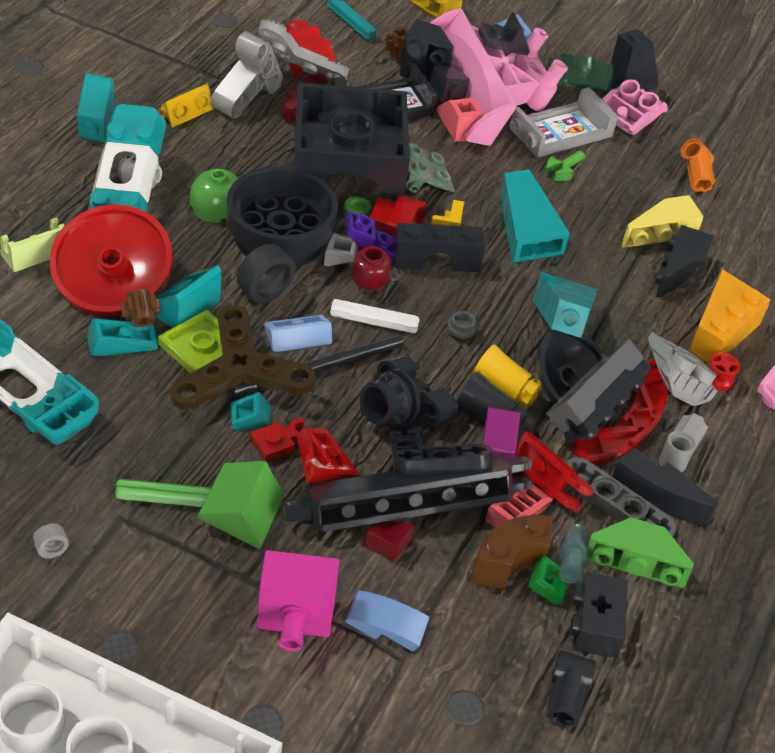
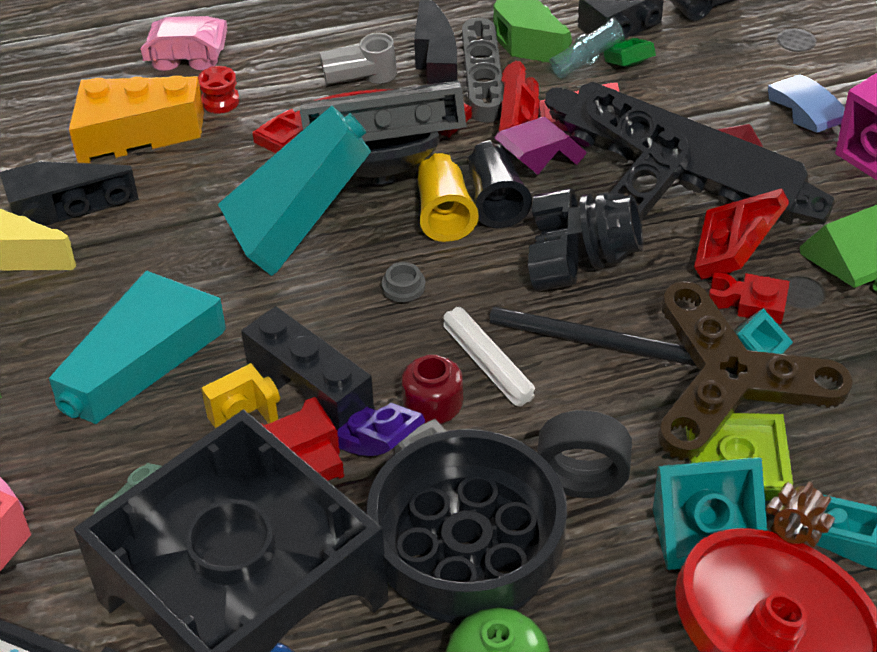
camera: 125 degrees left, 0 degrees up
light blue slope [264,315,332,352] -> none
reddish brown brick [470,514,553,590] -> none
light grey slope [648,332,717,406] -> none

